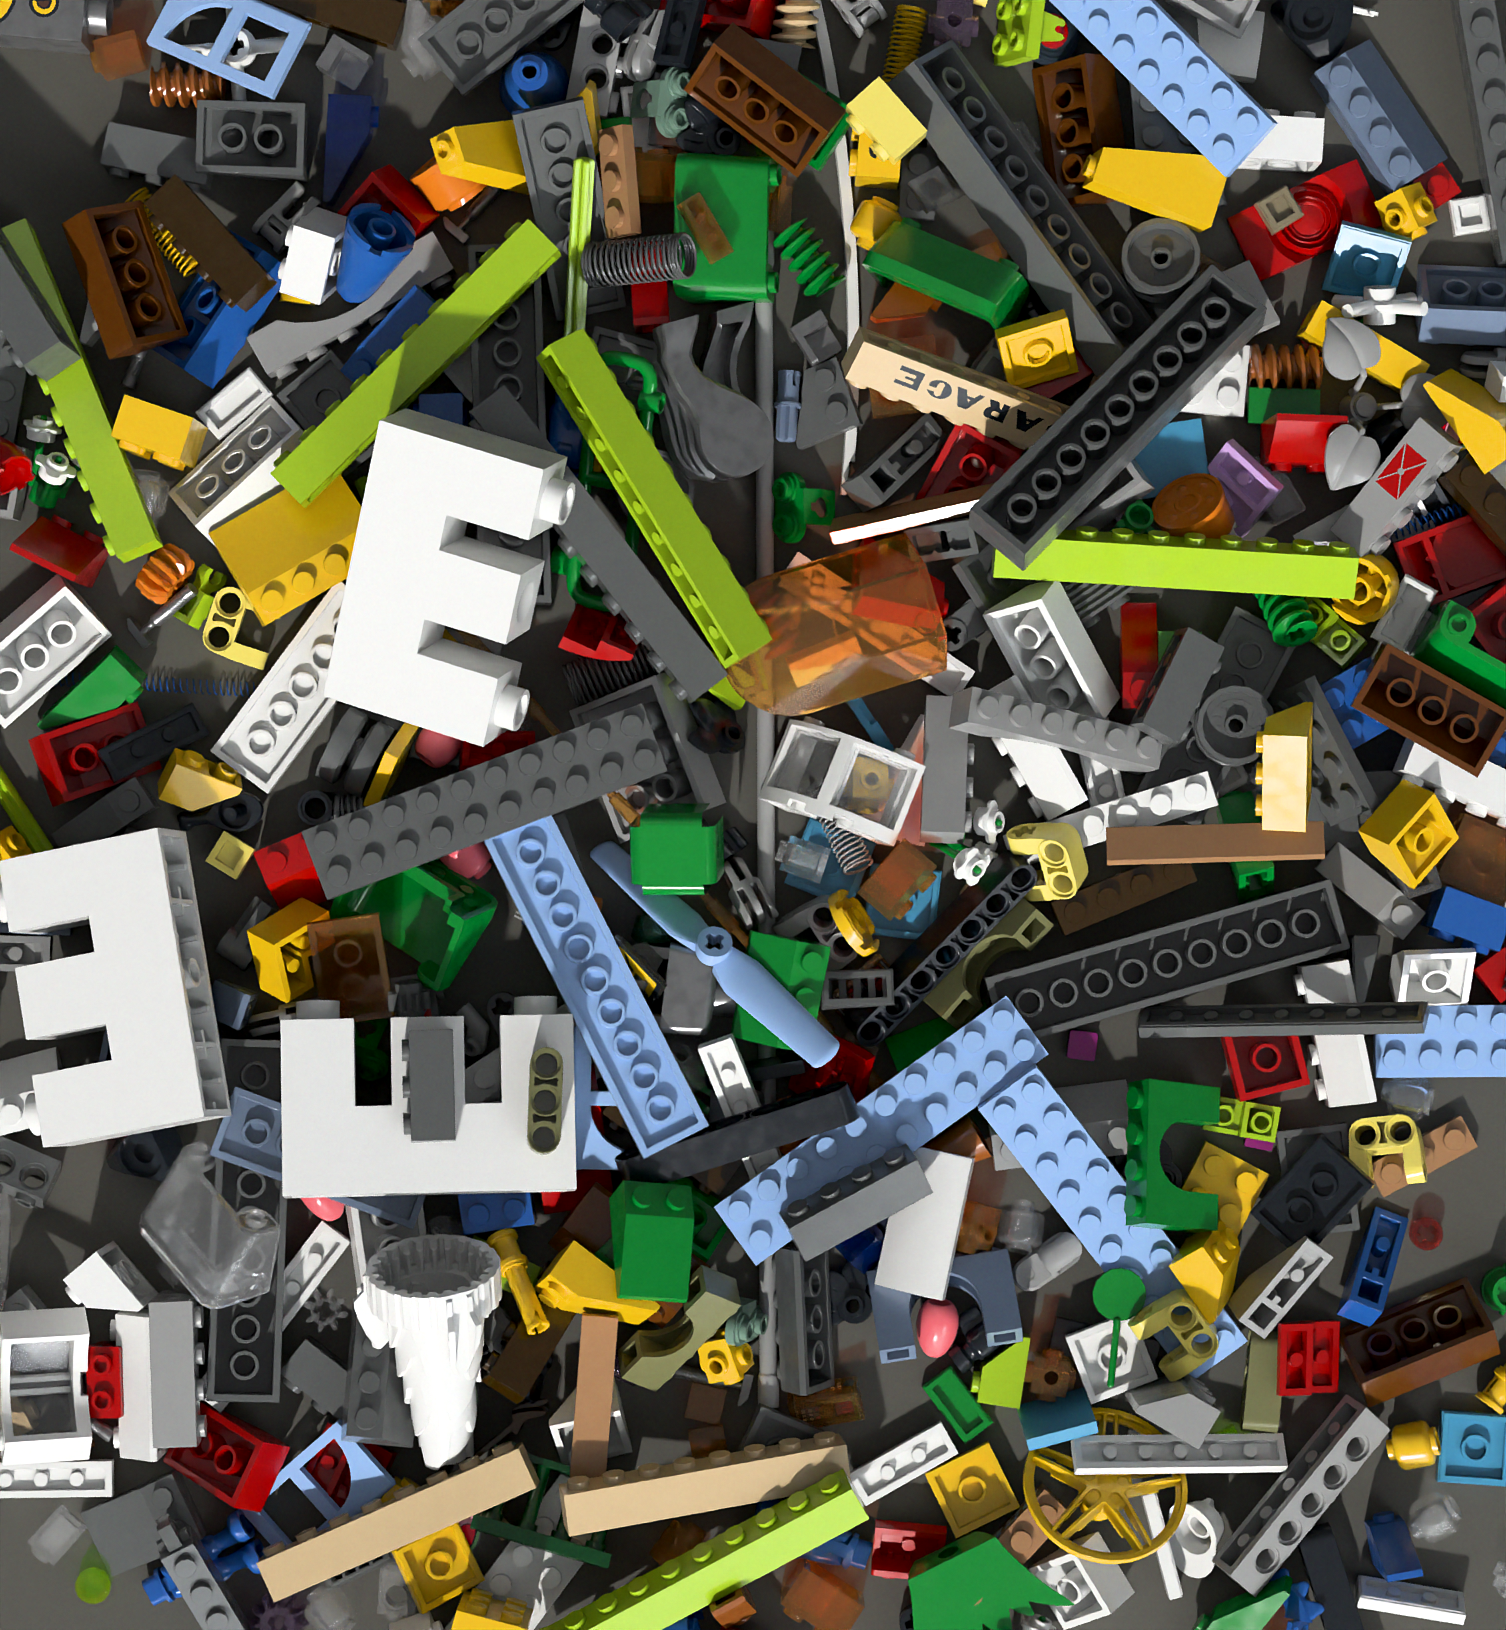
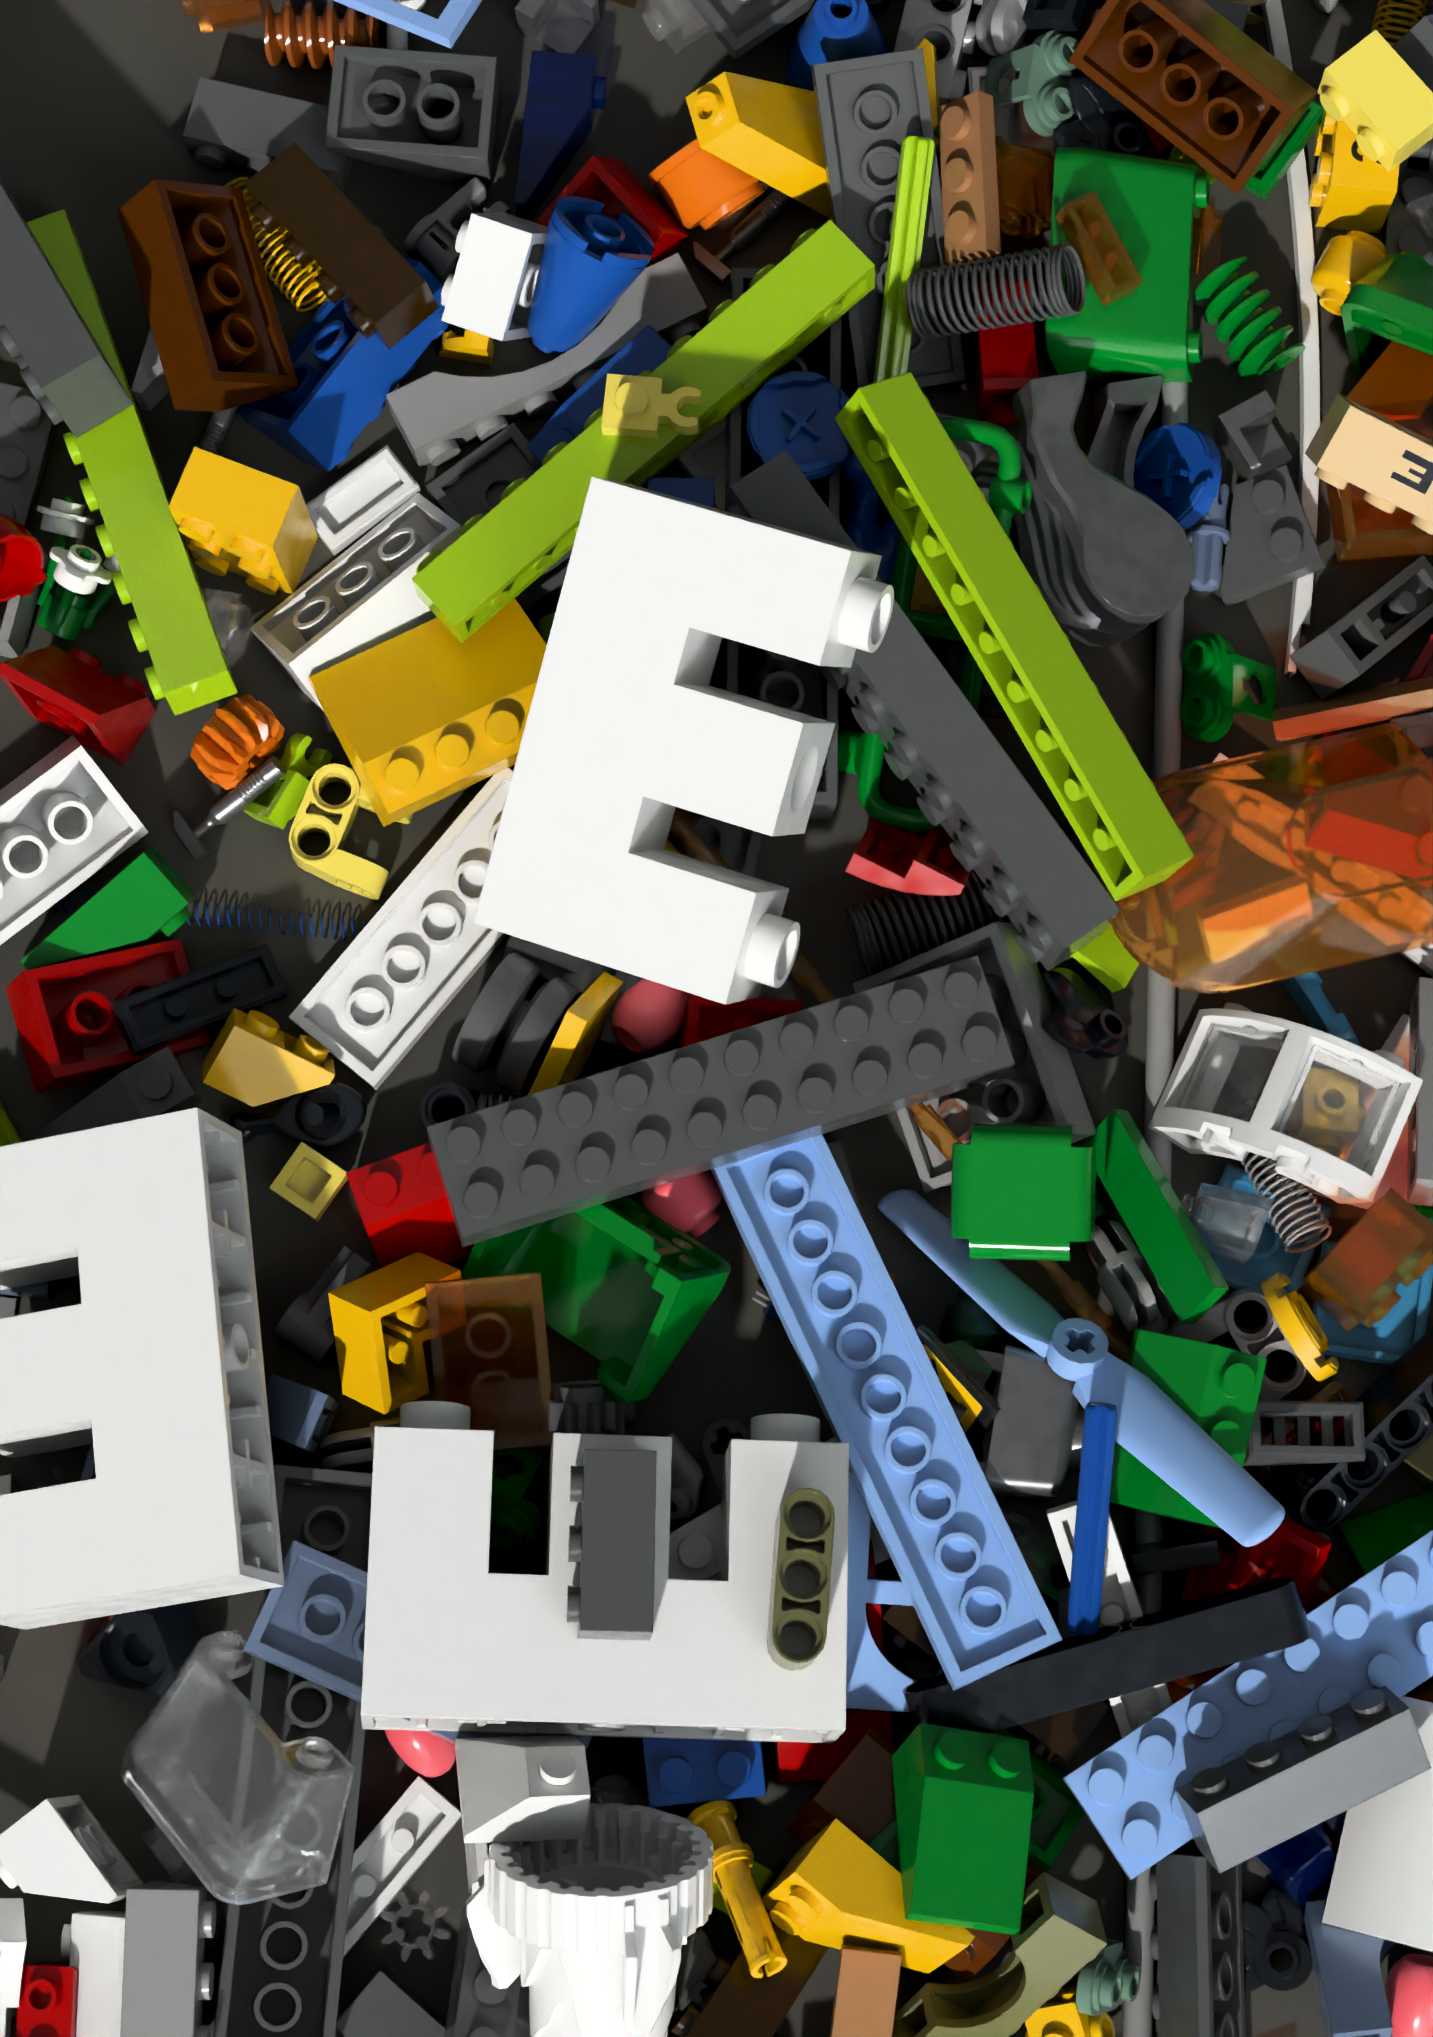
camera: 10 degrees right, 10 degrees down
none -> white slope [455,1735,591,1843]
none -> light yellow plate [601,373,702,439]
none -> blue tile [745,371,851,481]
none -> blue axle [1067,1402,1117,1636]
none -> green tile [1081,1109,1229,1324]
none -> blue tile [1133,423,1222,530]

